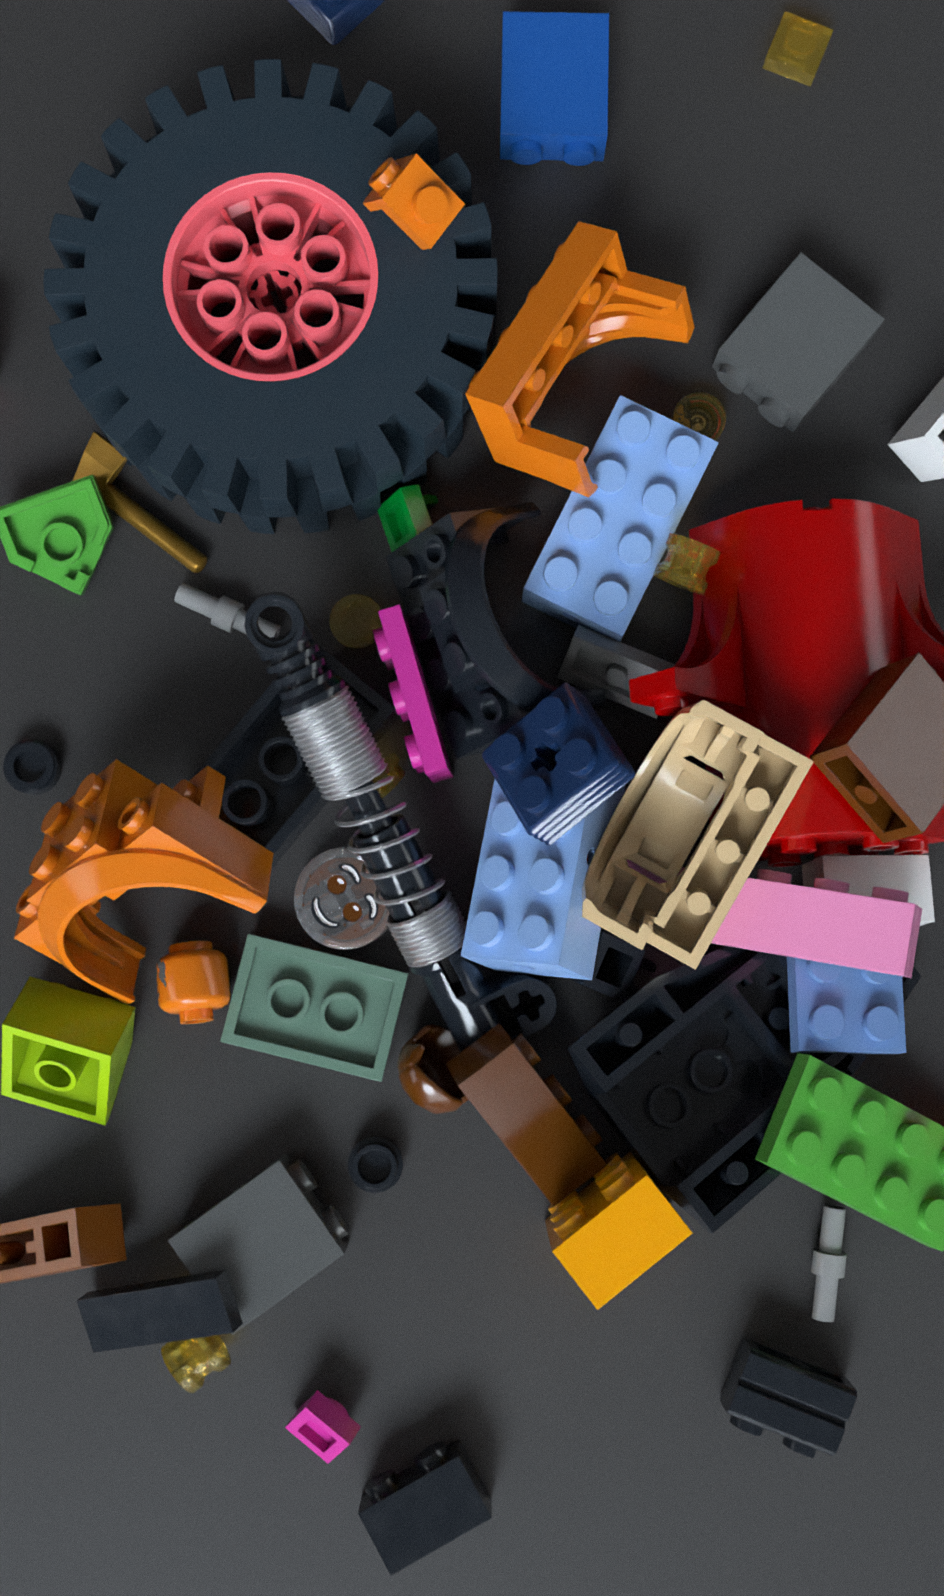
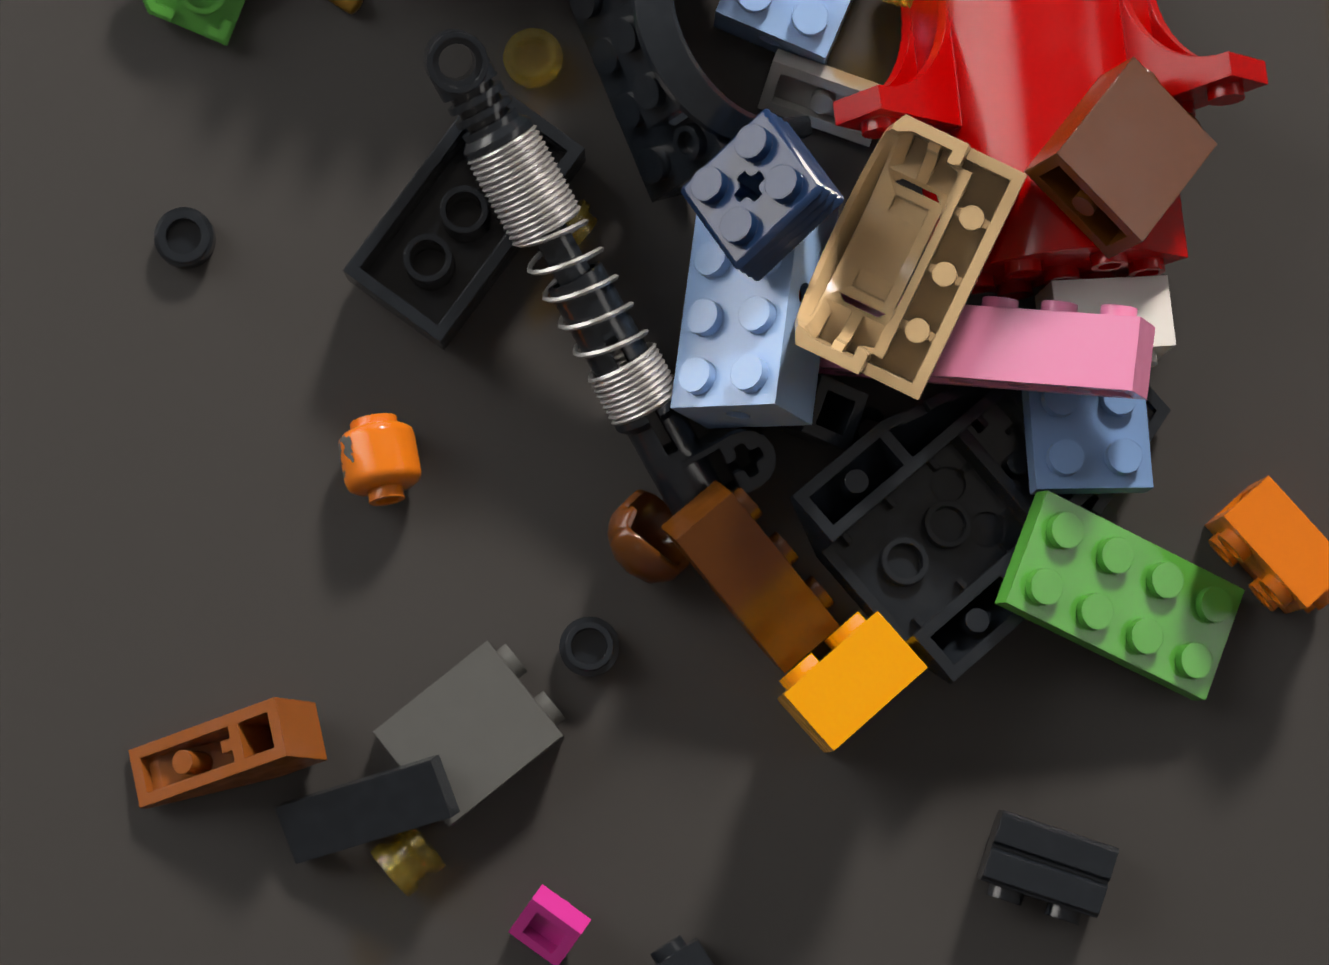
camera: 10 degrees left, 0 degrees up
lime slope [1,976,136,1126] -> none
orange piece [14,759,274,1004] -> none
light grey bar [174,583,281,638] -> none
sand green plate [220,934,409,1082] -> none
clear head [294,847,390,950] -> none
dark pink plate [373,604,454,783] -> none
light grey bar [811,1205,847,1322] -> none

